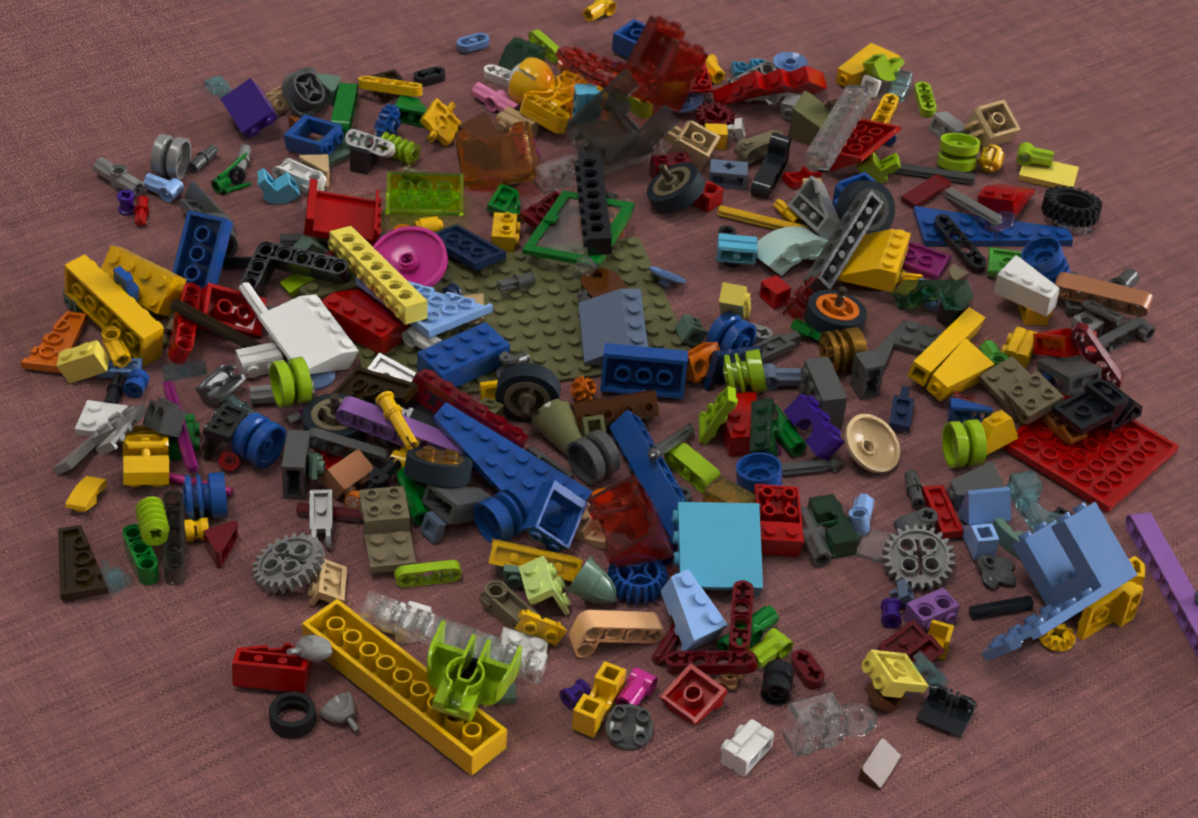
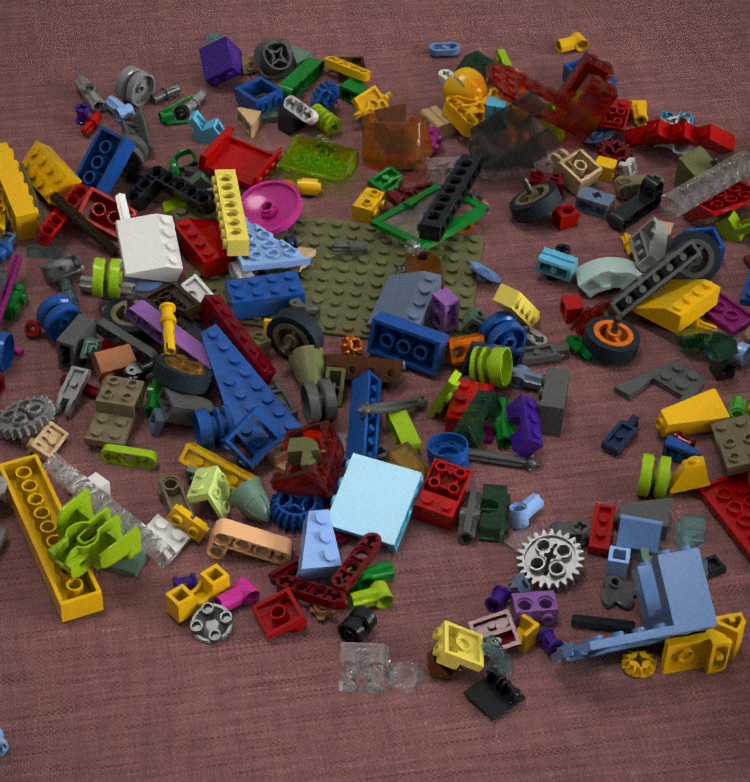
camera: 25 degrees right, 0 degrees up
blue slope [113,266,139,302] -> none
pearl dark grey bracket [202,402,248,460] -> none
white brick [235,342,283,379] -> none
white piece [272,158,327,194] -> none
black beam [413,67,445,87] -> none
dark blue plate [434,224,506,271] -> none
bright pink piece [471,82,521,112] -> none
yellow axle [717,205,810,230] -> none
white brick [720,719,774,777] -> none
medium blue dish [773,52,808,72] -> none
red slope [781,166,822,189] -> none
dark red beam [791,649,825,690] -> none
pearl gold wheel [819,327,867,373] -> none
tan dish [844,414,900,473] -> none
dark grey brick [850,350,885,400] -> none
slope [858,737,901,790] -> none
dark grey pin [904,470,925,509] -> none
yellow brick [907,307,986,387] -> none
none -> green piece [169,148,198,177]
none -> olive brick [287,437,323,480]
none -> medium lavender brick [430,287,460,333]
none -> dark purple bush [536,627,564,656]

